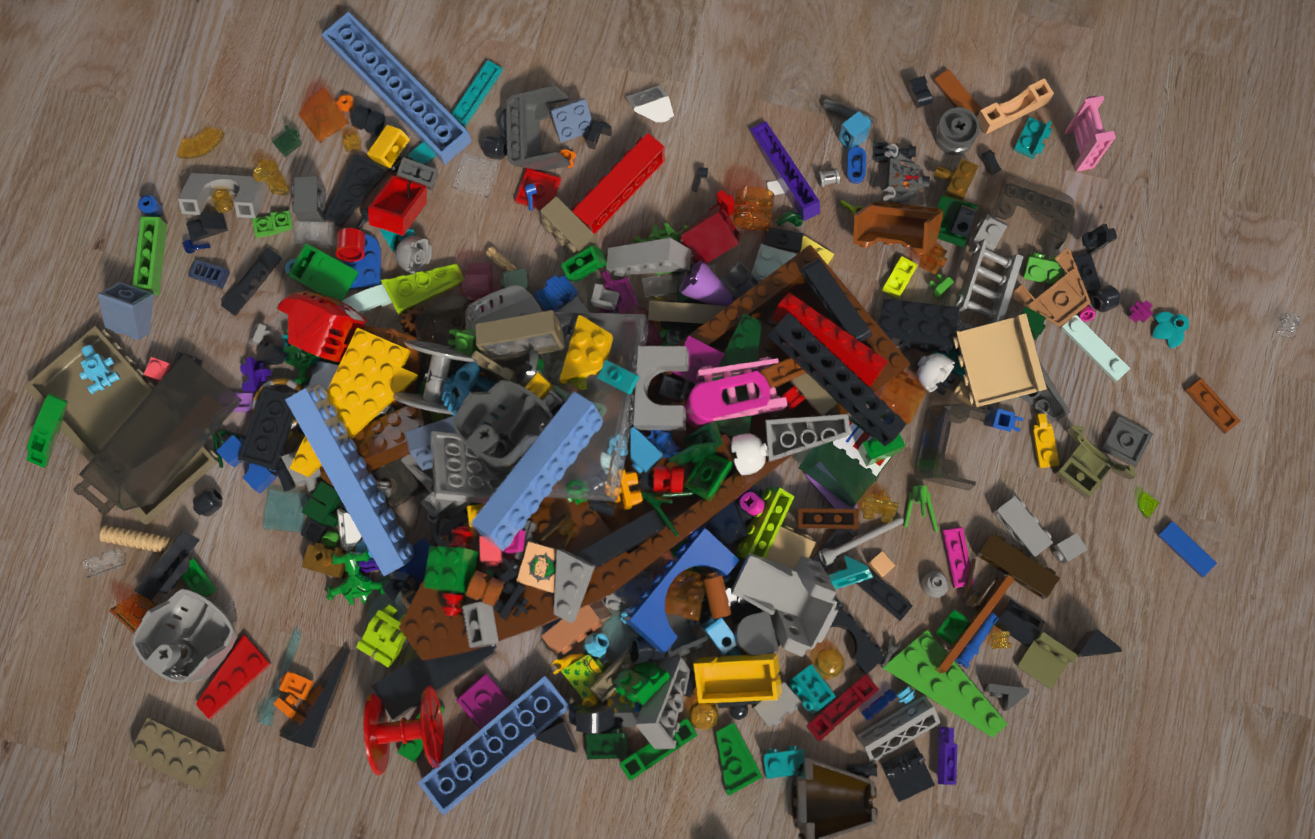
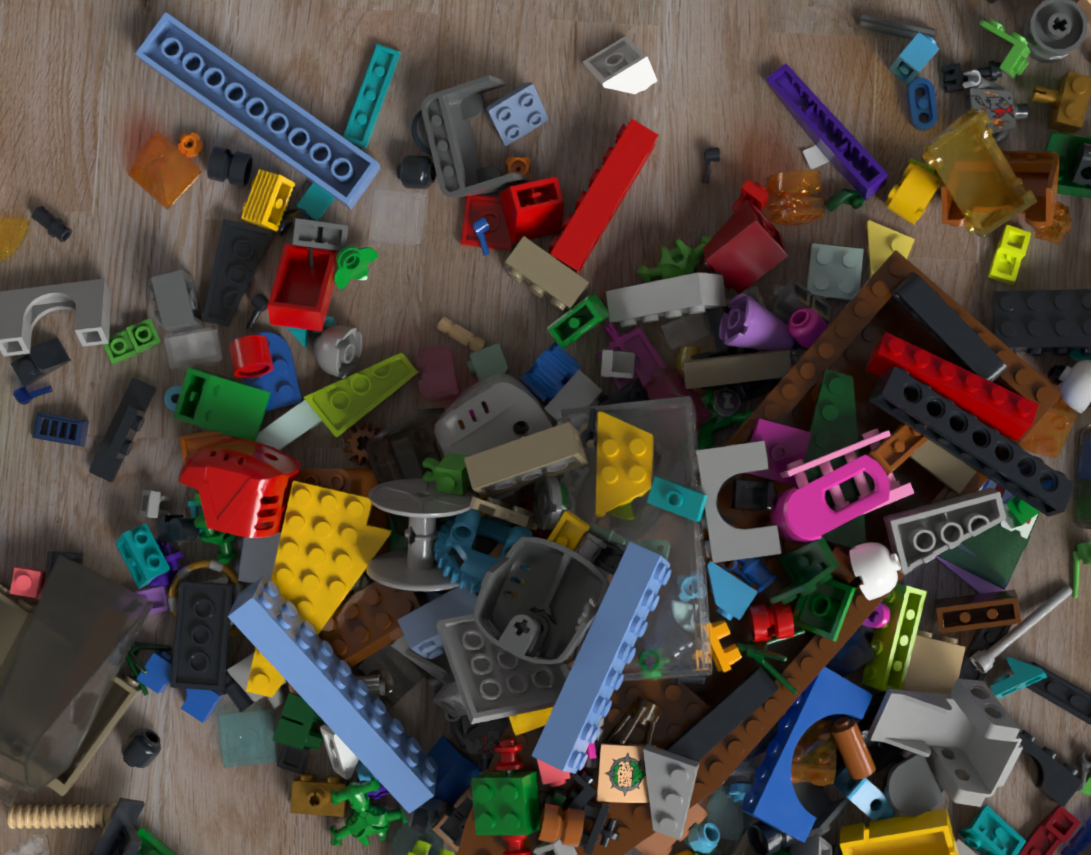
camera: 15 degrees left, 10 degrees up
clear yellow wheel [212,189,233,213] -> none
clear yellow plate [253,159,289,196] -> none
clear green bracket [272,125,302,158] -> none
bright green hinge [322,530,339,548] -> none
clear yellow wheel [343,132,362,152] -> none
black bracket [585,121,612,150] -> none
black hinge [638,473,654,490] -> none
black plate [763,227,803,253] -> none
red wheel [781,385,806,410] -> none
clear yellow hair [813,647,845,680] -> none
light grey bush [818,168,840,188] -> none
clear yellow hips [860,490,899,523] -> none
light nougat slope [868,551,895,578] -> none
bright green tile [929,274,954,300] -> none
none -> black pin [31,205,72,243]
none -> teal bracket [115,524,170,589]
none -> green plate [333,246,379,290]
none -> red slope [499,177,564,244]
none -> dark pink head [788,308,828,348]
none -> yellow brick [884,163,943,225]
none -> clear yellow windscreen [922,108,1038,238]
none -> bright green bracket [979,18,1031,79]

